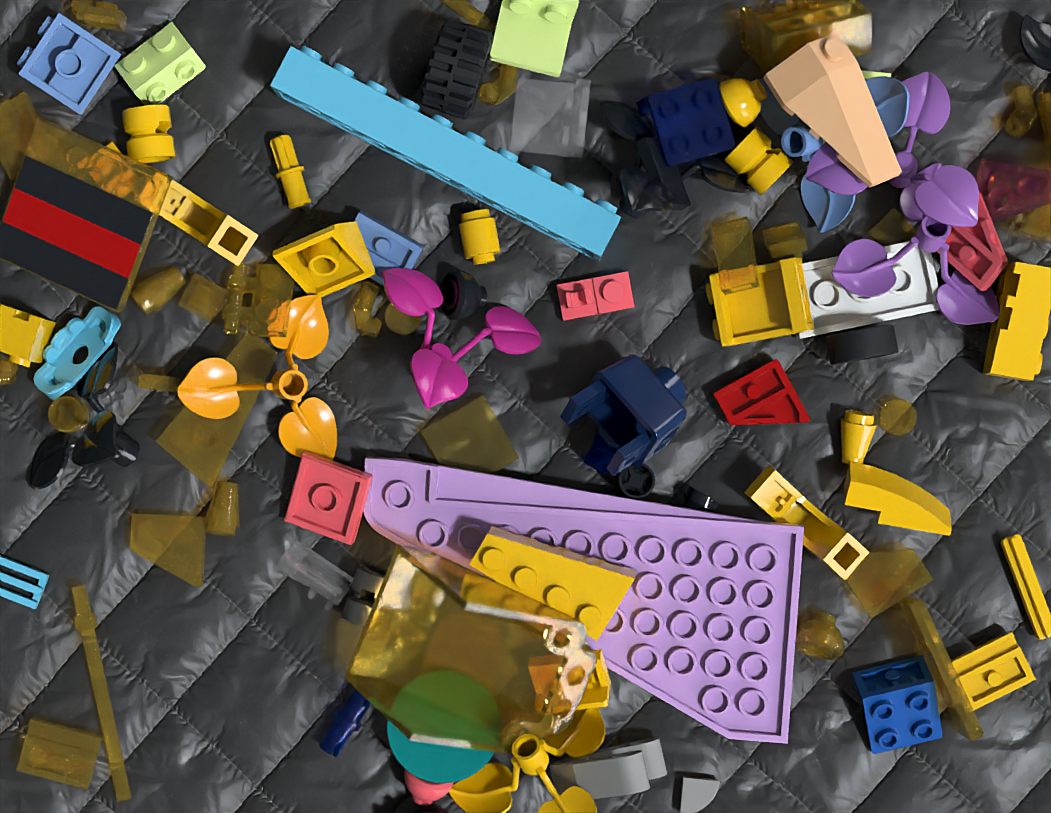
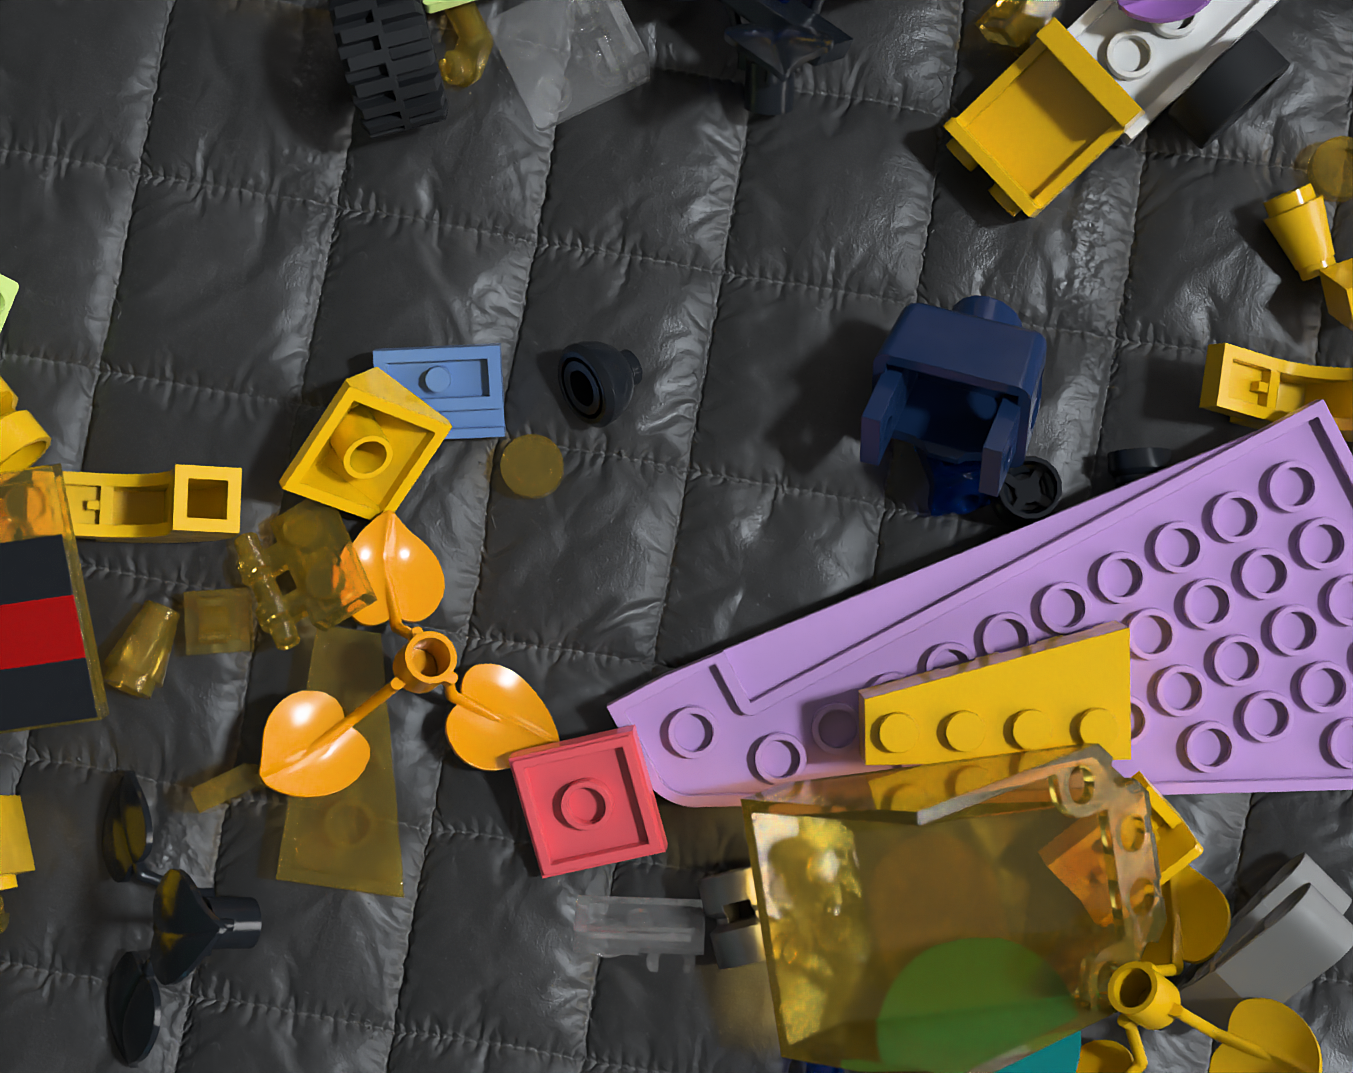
camera: 30 degrees left, 5 degrees down
medium azure piece [33,306,121,401] -> none
clear yellow wheel [48,396,89,433] -> none
clear yellow wing [130,513,206,587] -> none
clear yellow cone [204,481,240,536] -> none
medium azure brick [270,45,621,262] -> none
yellow axle [270,135,311,209] -> none
clear yellow arm [353,282,381,338] -> none
dark pink plant [381,268,542,409] -> none
clear yellow tile [421,395,519,474] -> none
yellow brick [459,209,501,265] -> none
coral plate [556,271,635,321] -> none
clear yellow tile [712,216,760,295] -> none
red wing [712,359,811,426] -> none

